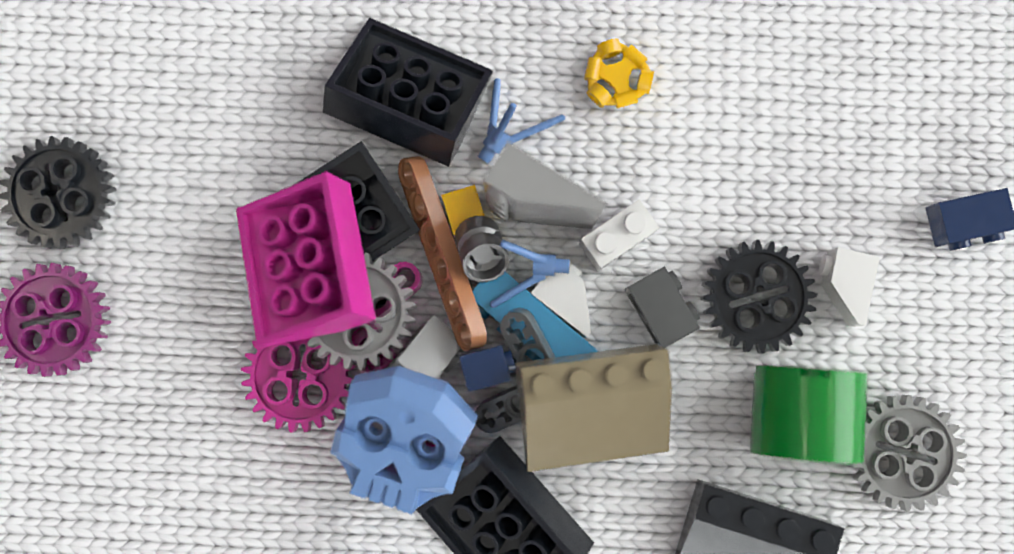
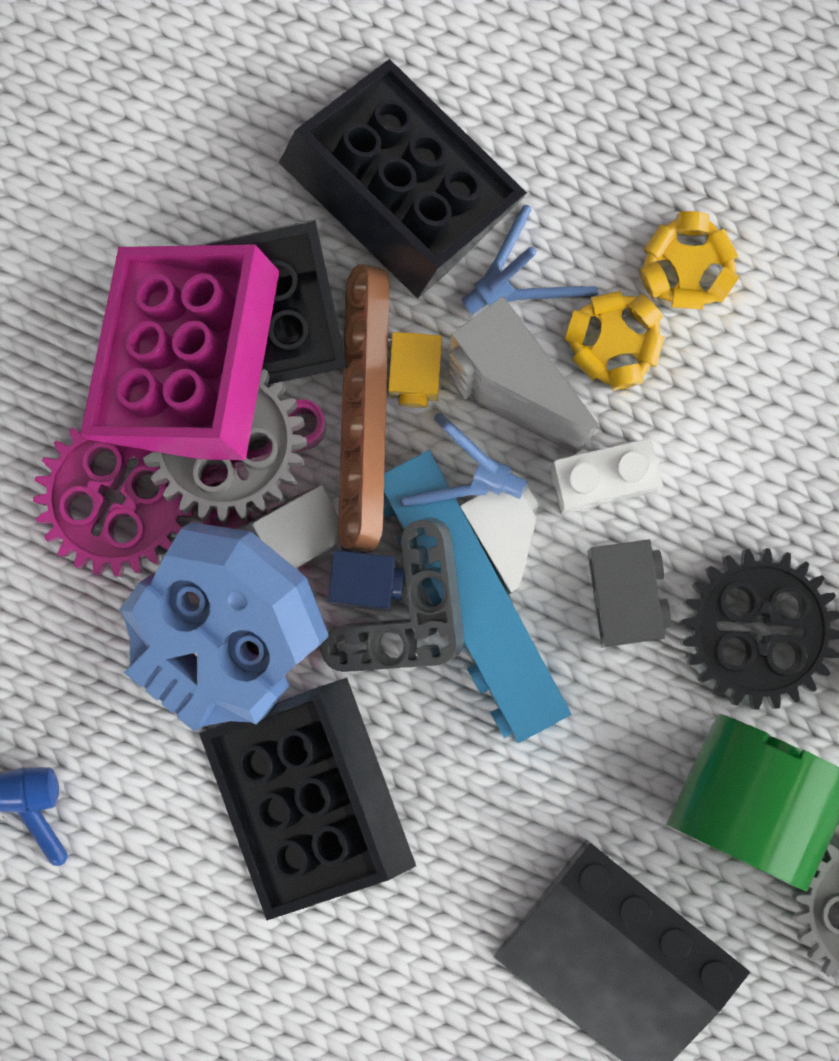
camera: 20 degrees right, 0 degrees up
flat silver wheel [455,216,509,282] -> none
dark tan slope [515,344,672,472] -> none
none -> yellow piece [564,291,665,391]

